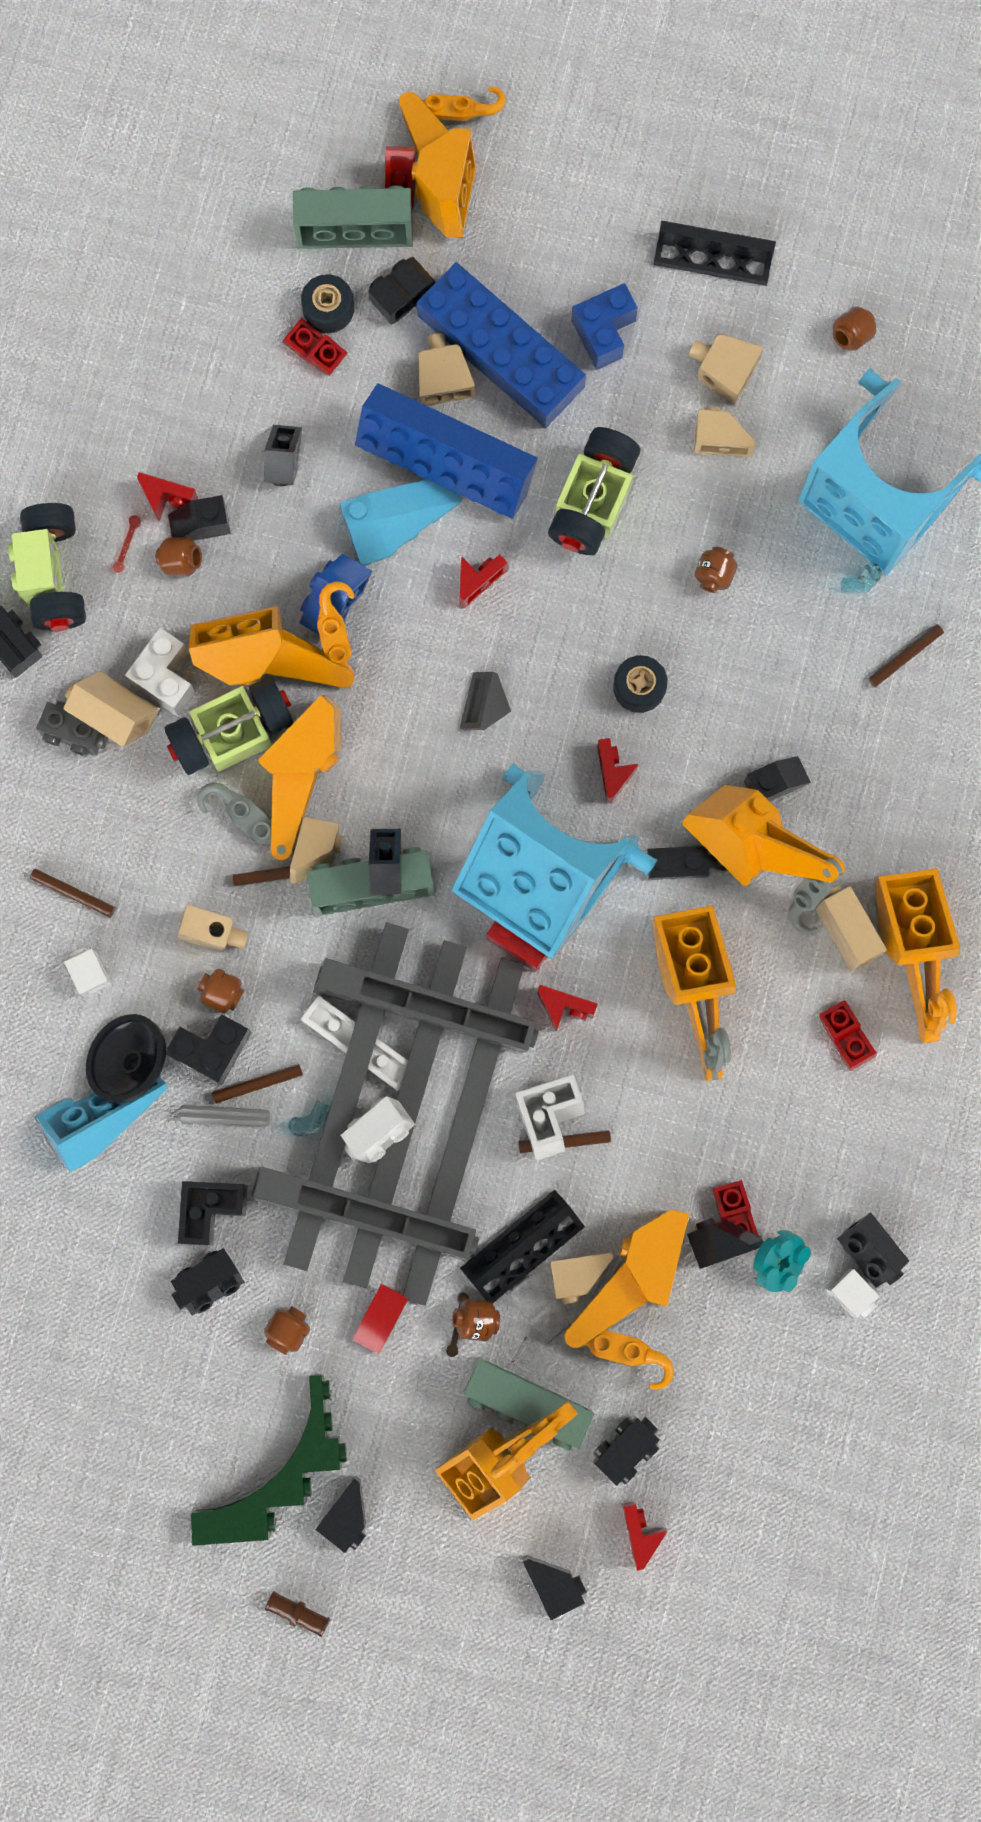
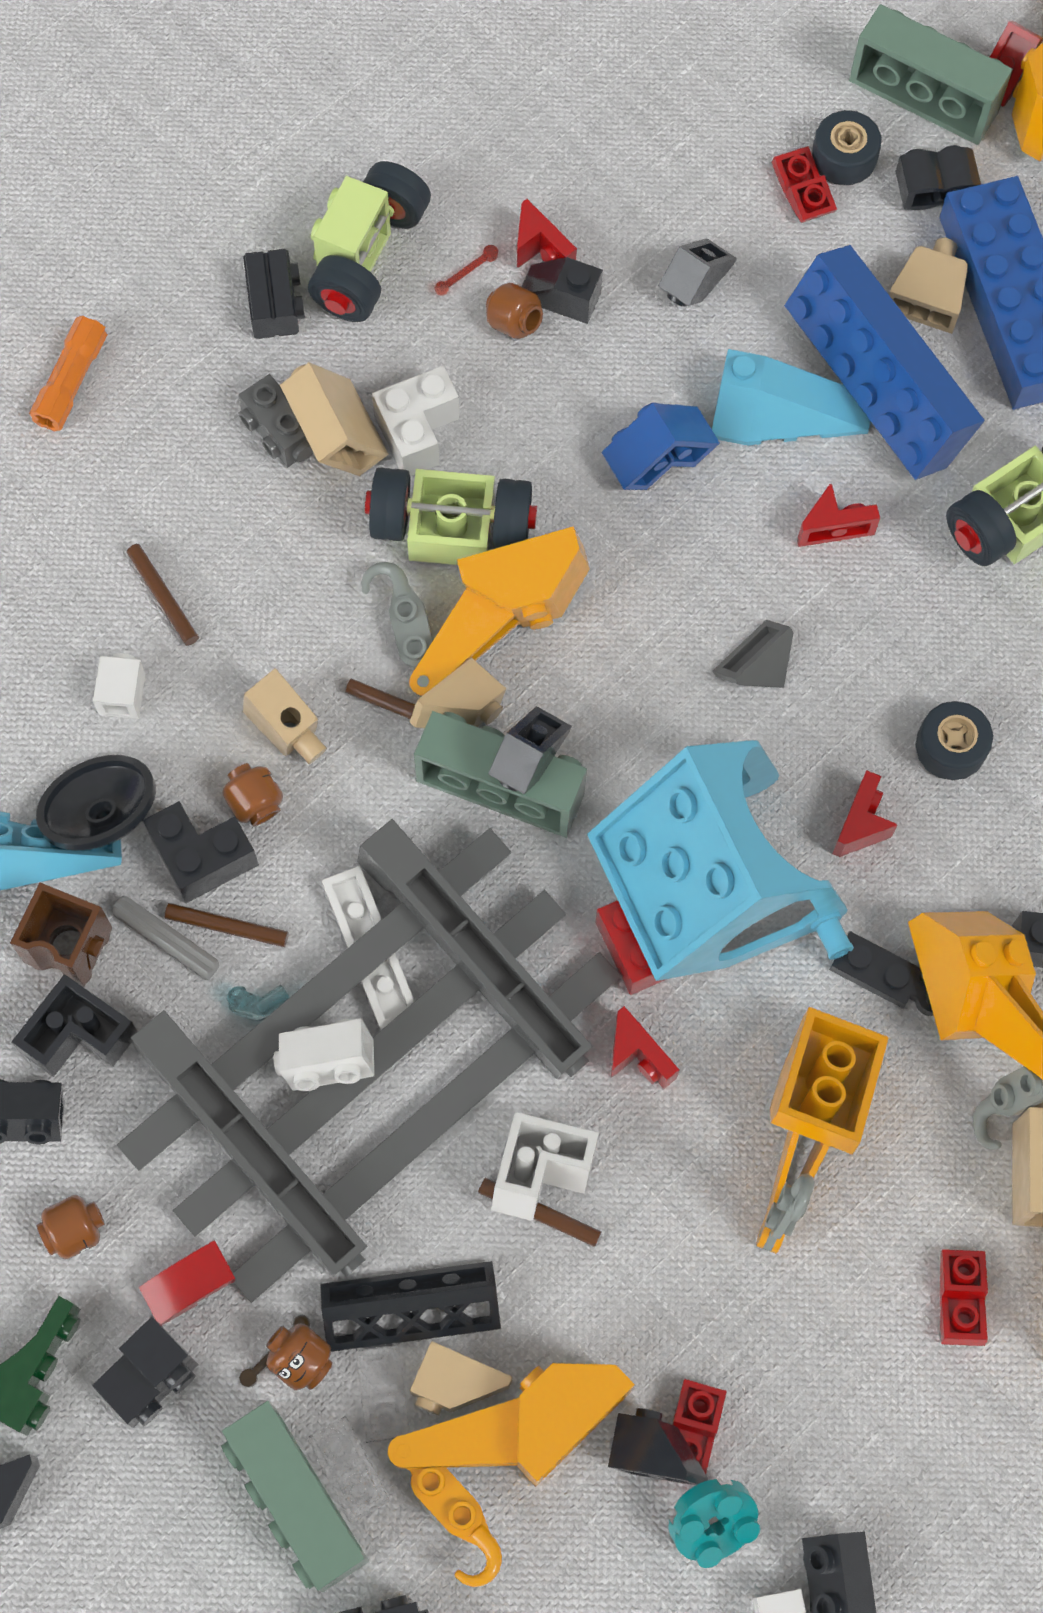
camera: 30 degrees right, 10 degrees down
light orange slope [189,582,354,688] -> none
light orange slope [434,1401,578,1520] -> none
none -> reddish brown piece [10,882,112,987]
none -> black brick [92,1317,199,1428]

